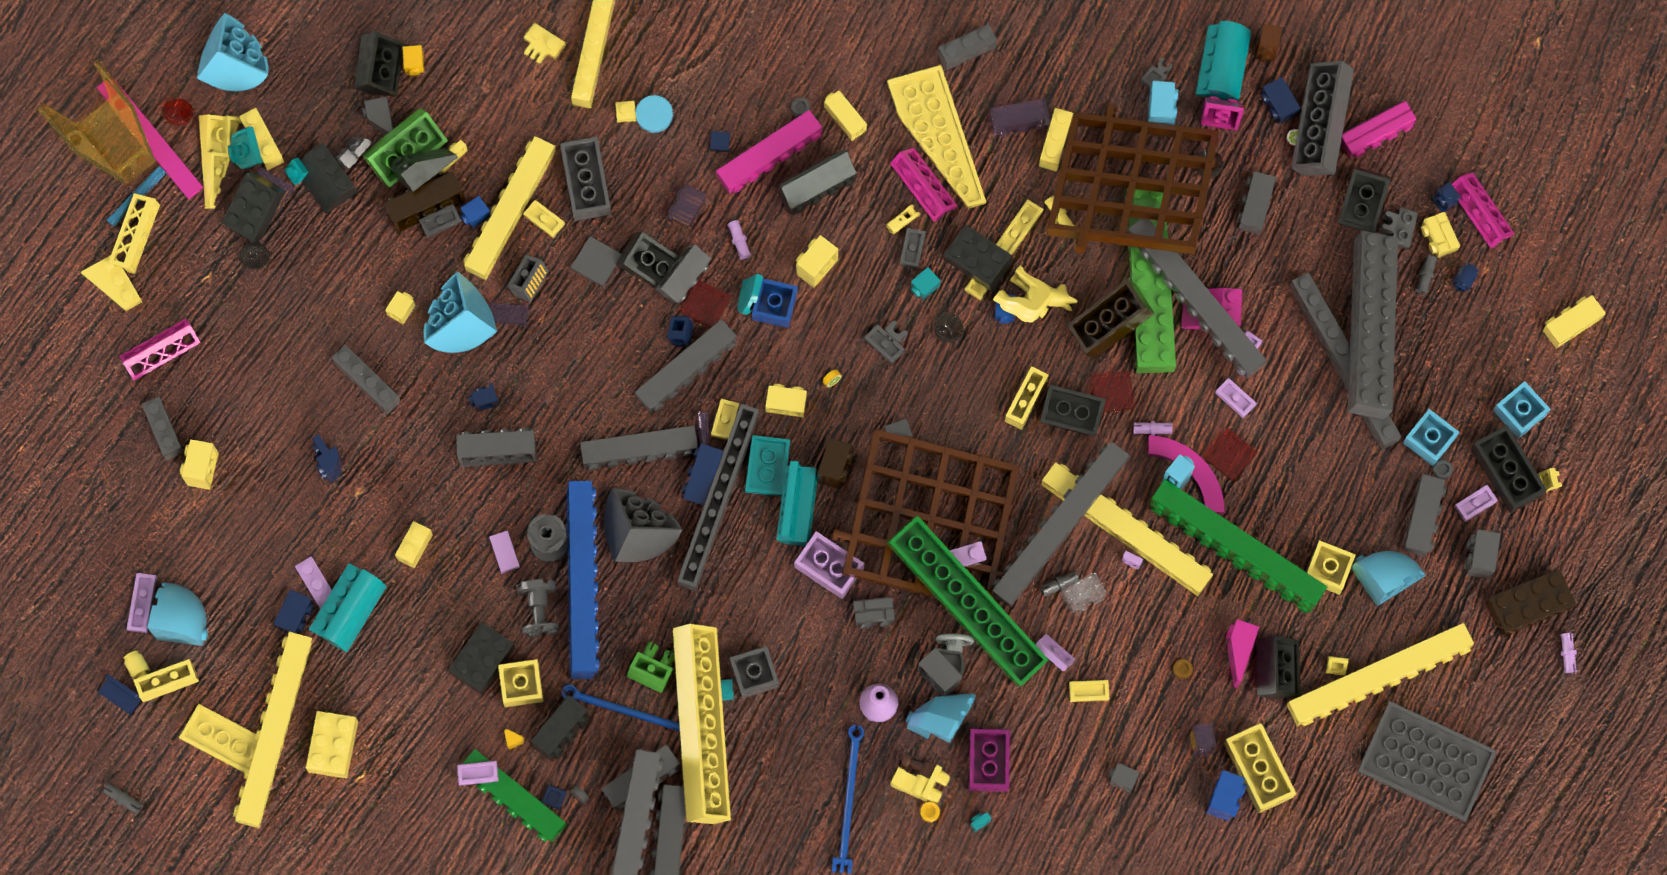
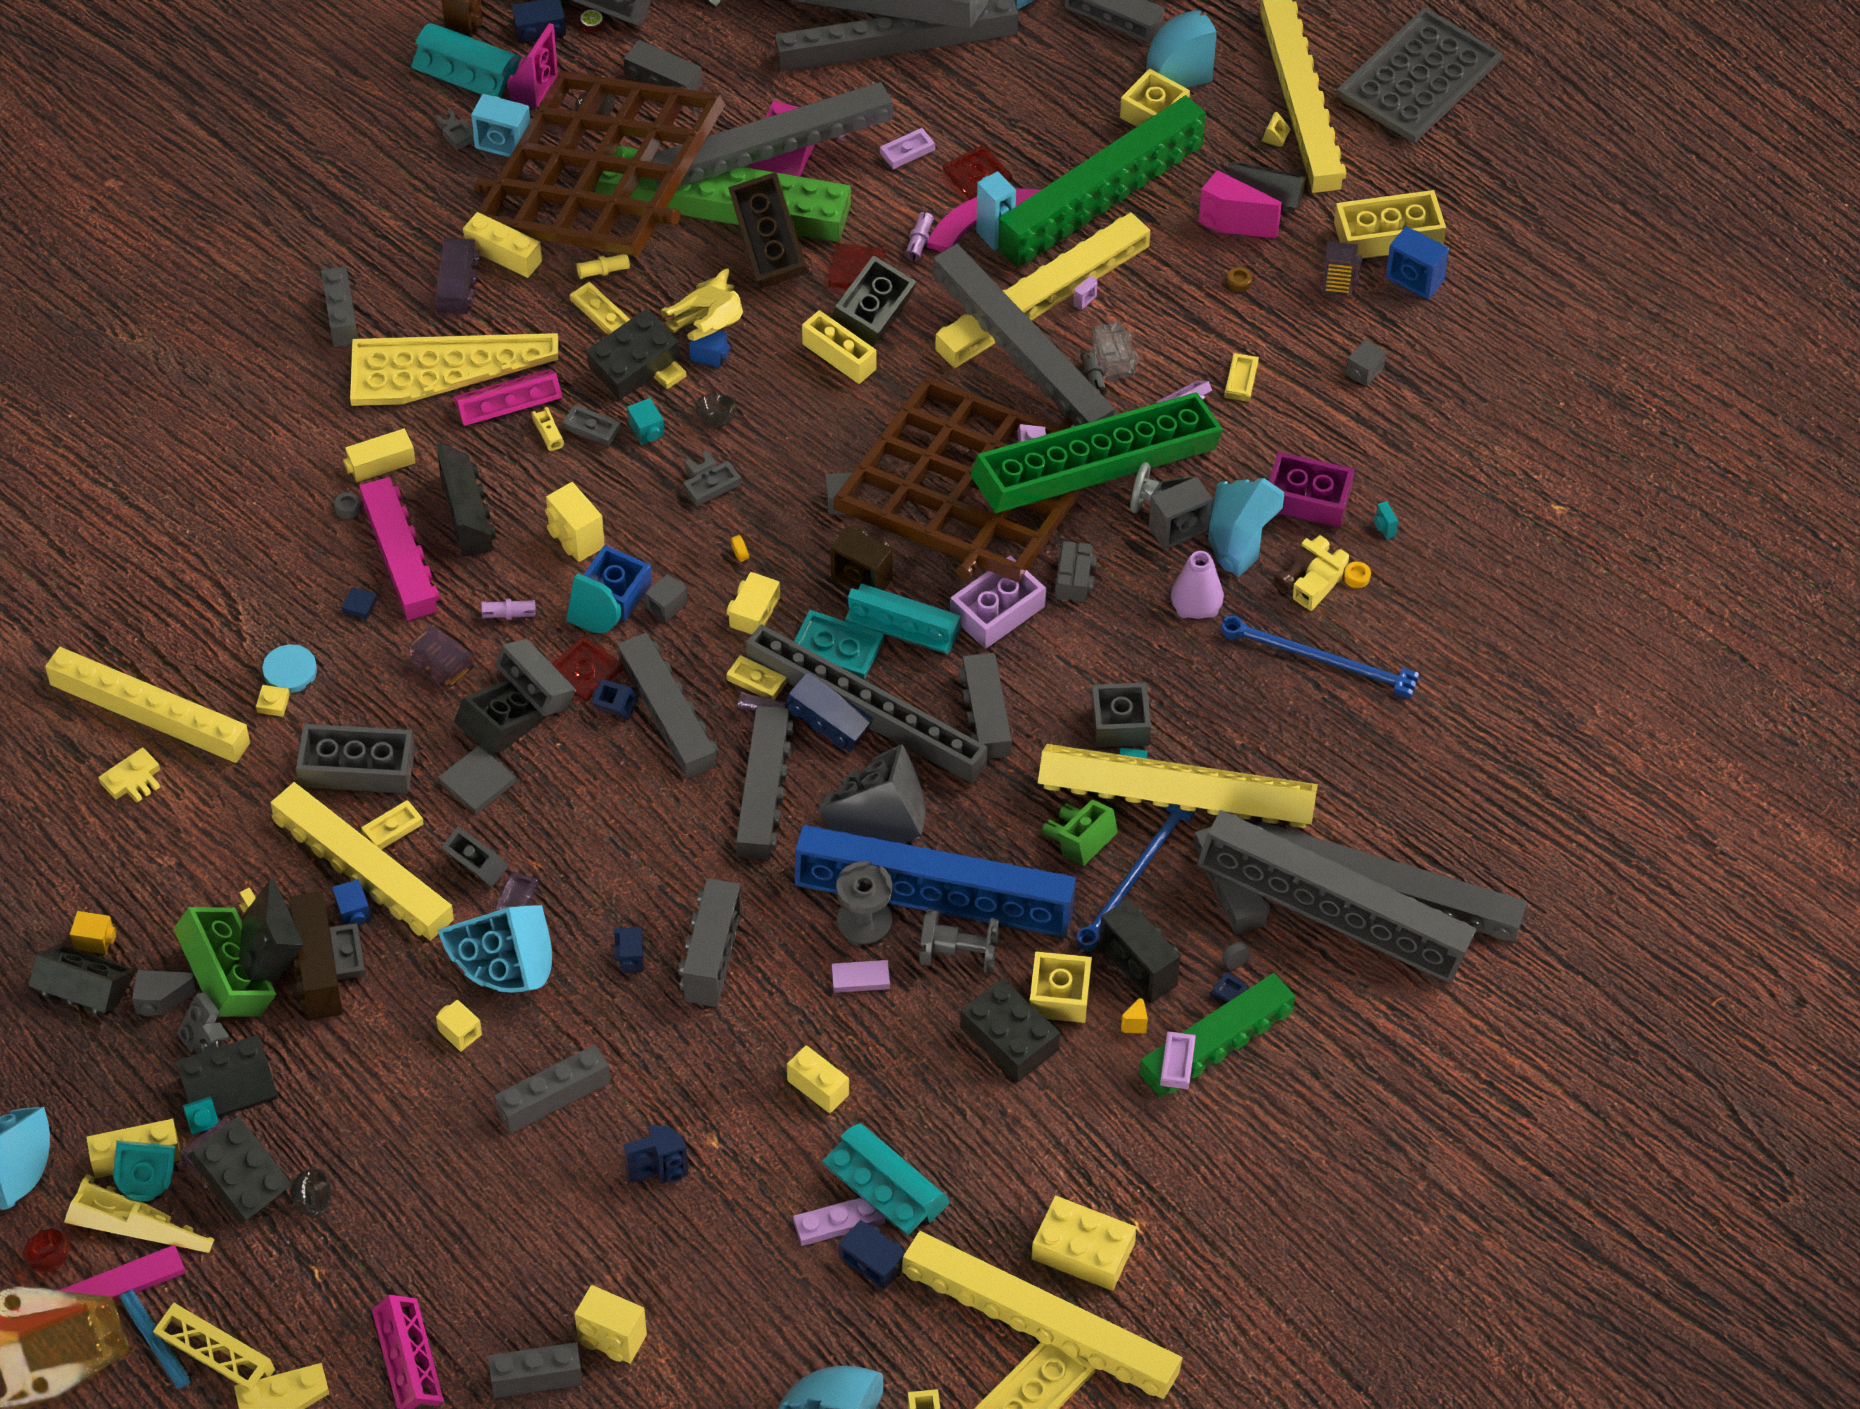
camera: 75 degrees left, 20 degrees down
none -> dark grey brick [645,574,688,623]
none -> dark grey brick [958,653,1012,759]

